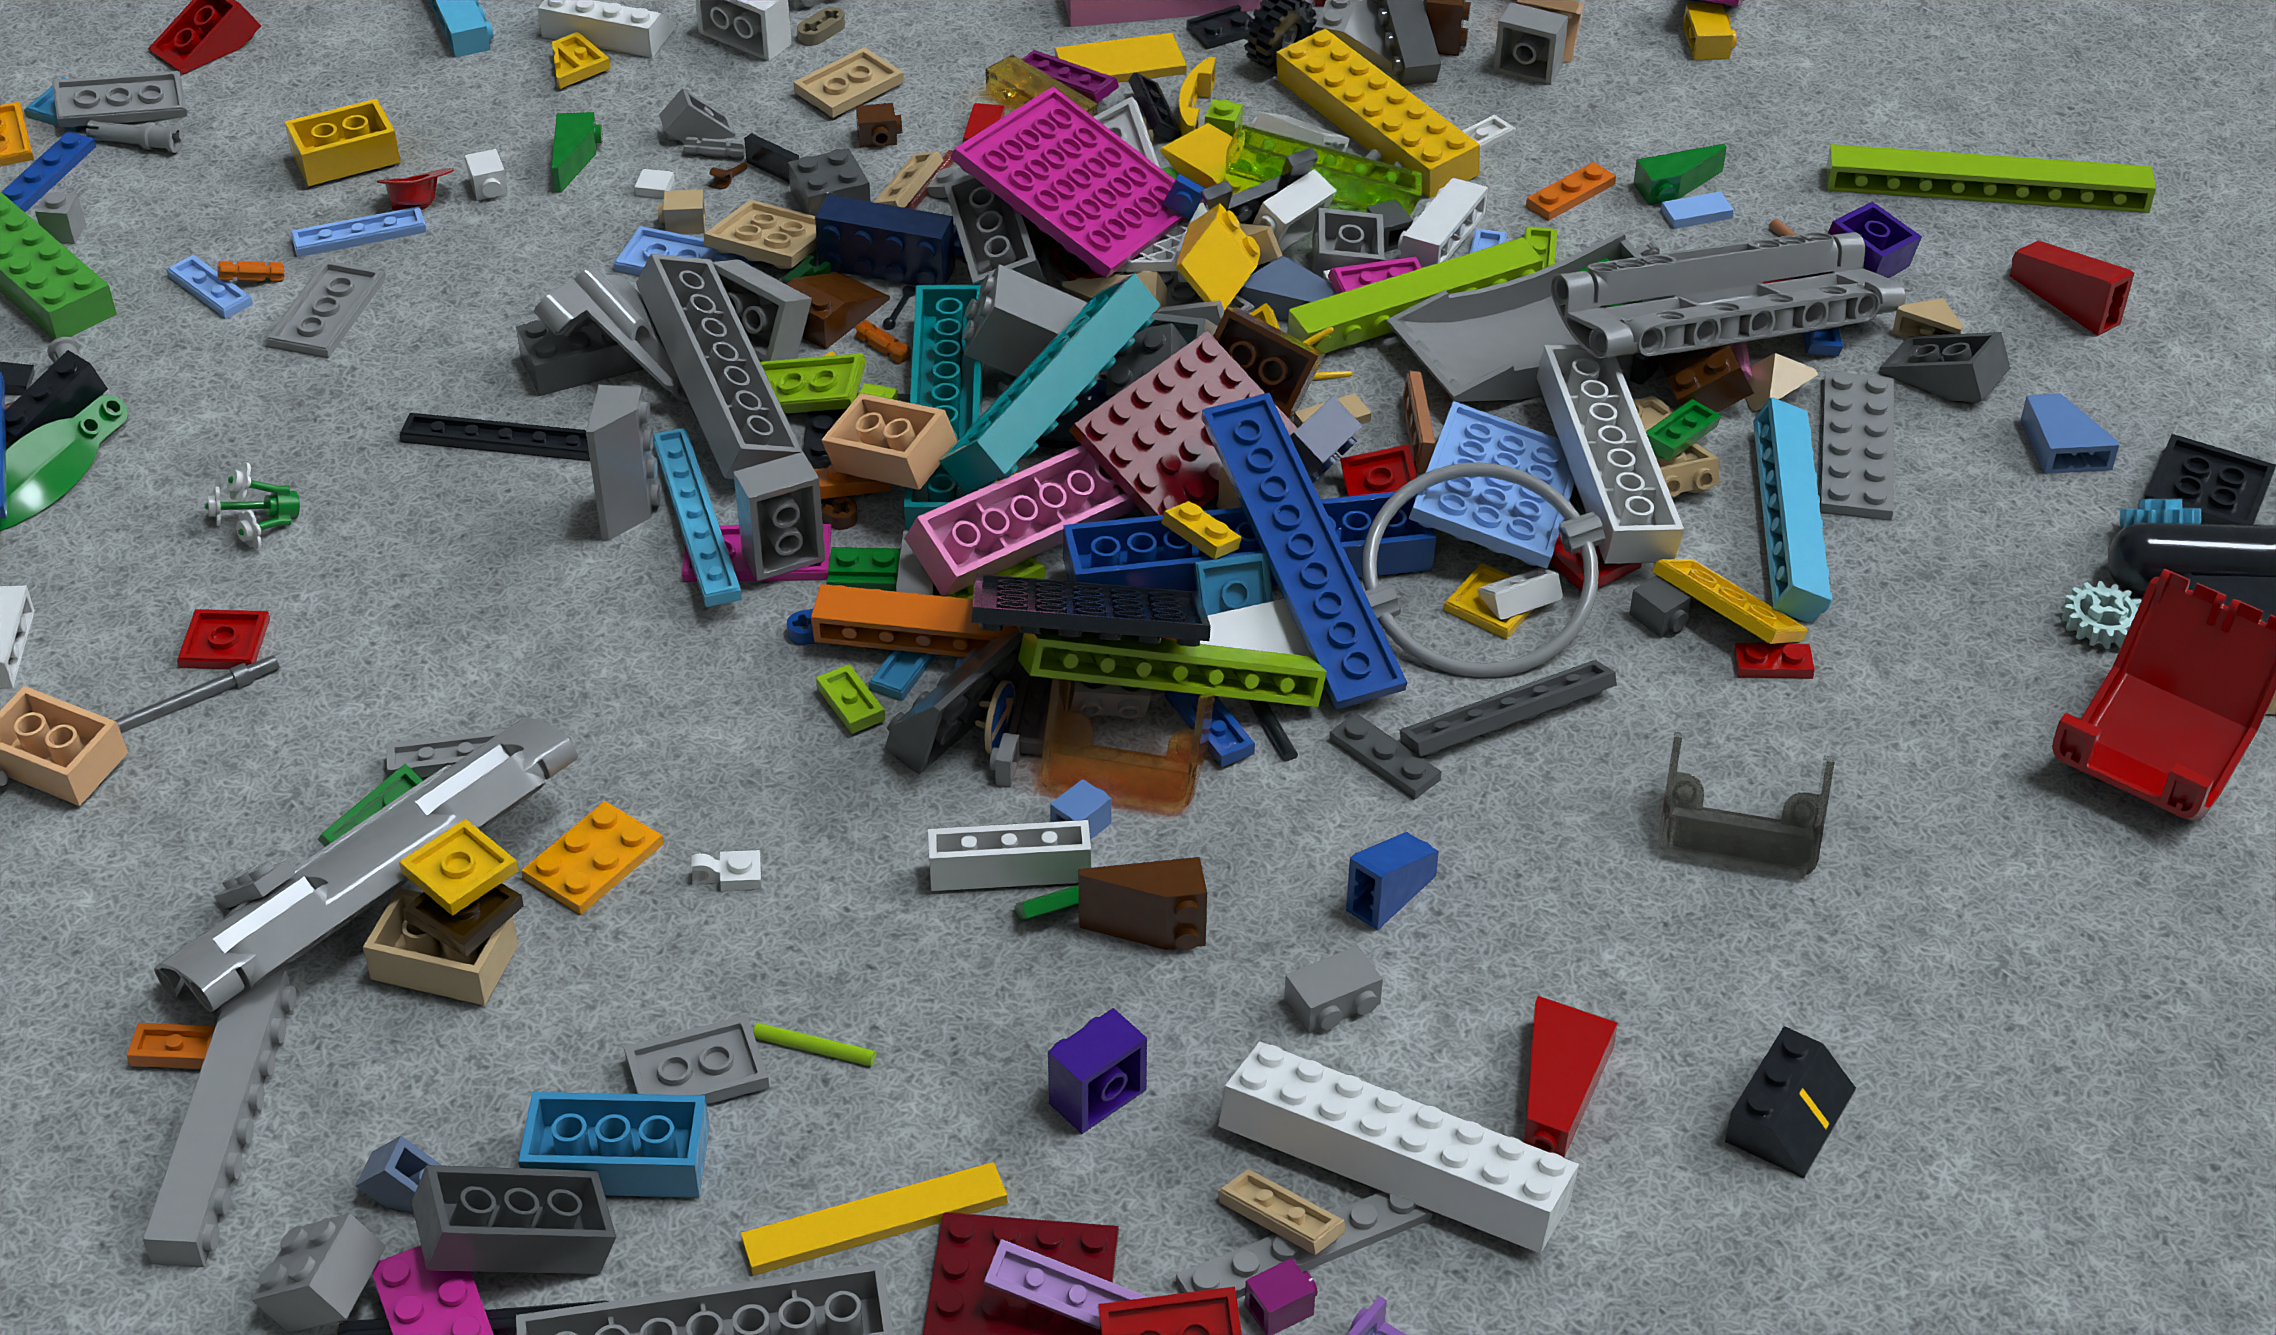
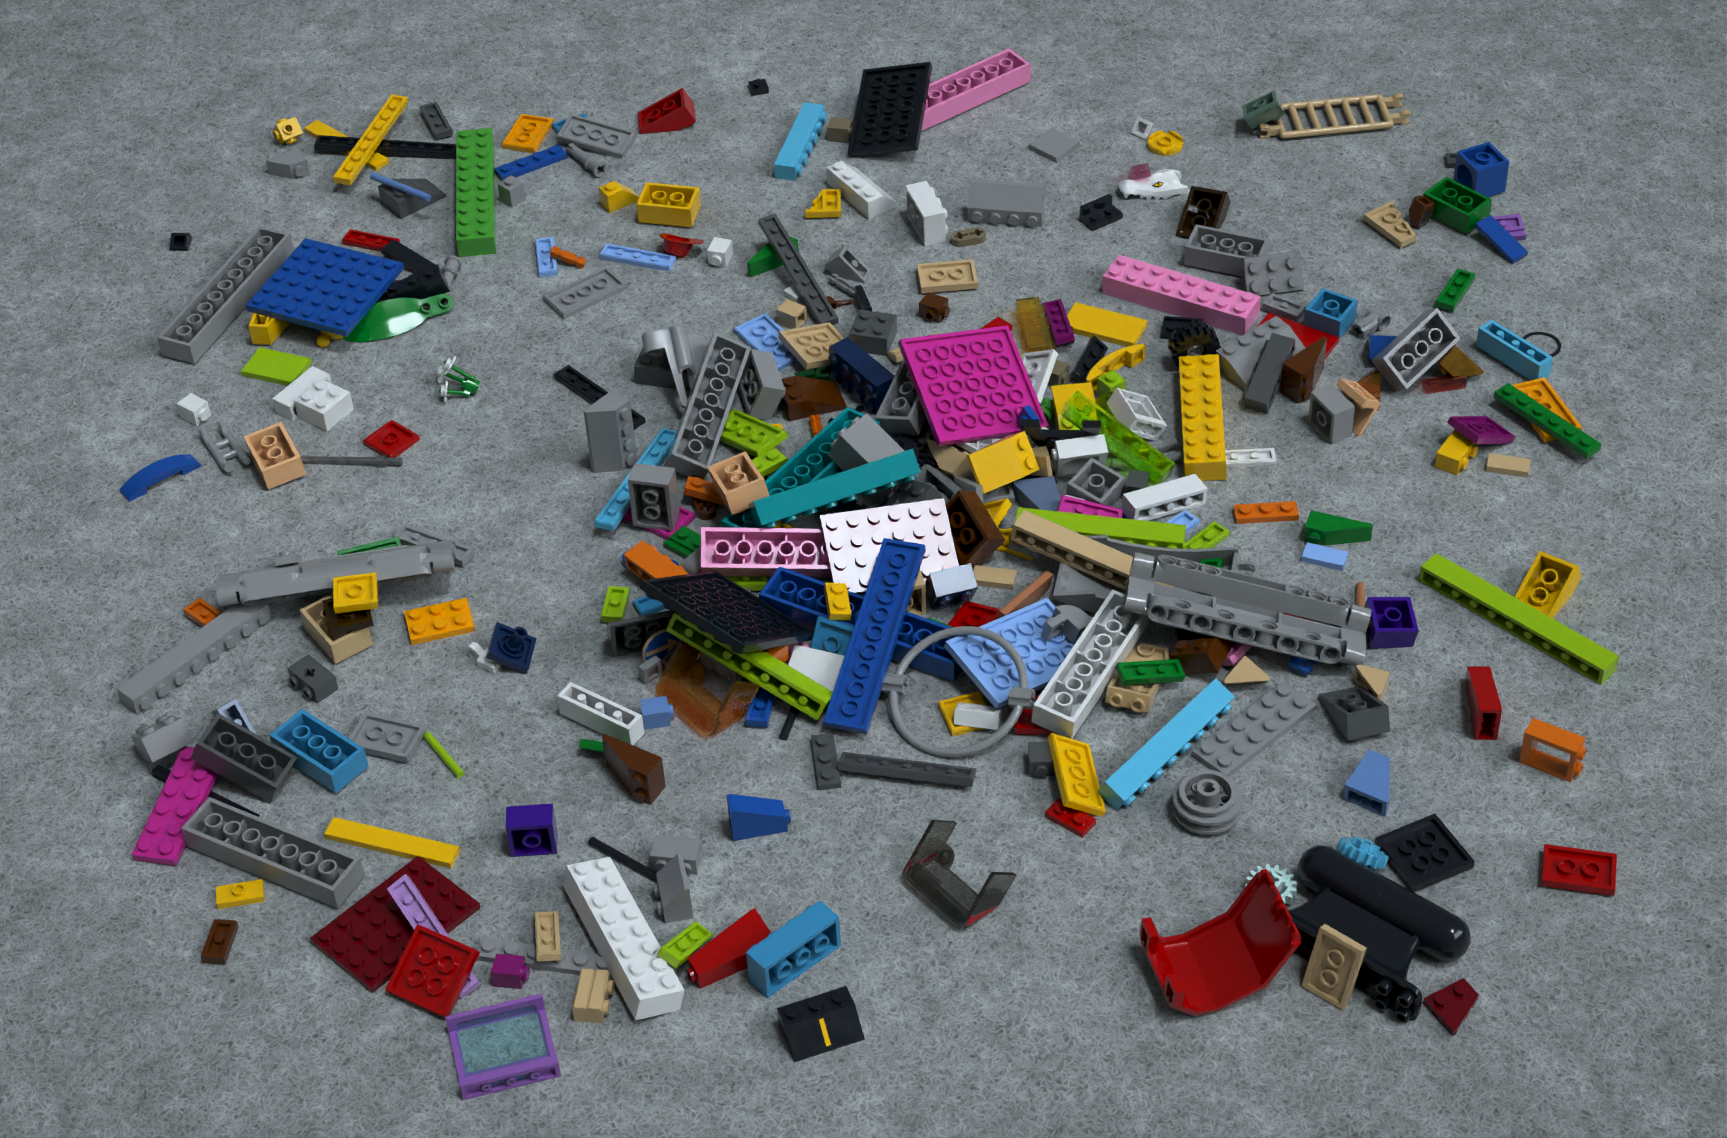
camera: 40 degrees right, 0 degrees up
none -> dark grey brick [287,654,338,703]
none -> white brick [294,379,354,431]
none -> dark blue plate [485,622,537,674]
none -> tan brick [572,968,615,1023]
none -> black bar [588,837,657,883]
none -> yellow slope [598,181,640,213]
none -> light grey slope [653,853,693,923]
none -> lime tile [657,921,714,968]
none -> dark azure brick [746,900,841,998]
none -> dark grey plate [758,214,838,325]
none -> tan brick [1010,510,1177,590]
none -> light grey brick [1041,605,1092,644]
none -> light grey wheel [1172,770,1243,835]
none -> tan tile [1486,453,1531,478]
none -> yellow slope [1515,551,1582,619]
none -> orange window [1519,718,1587,782]

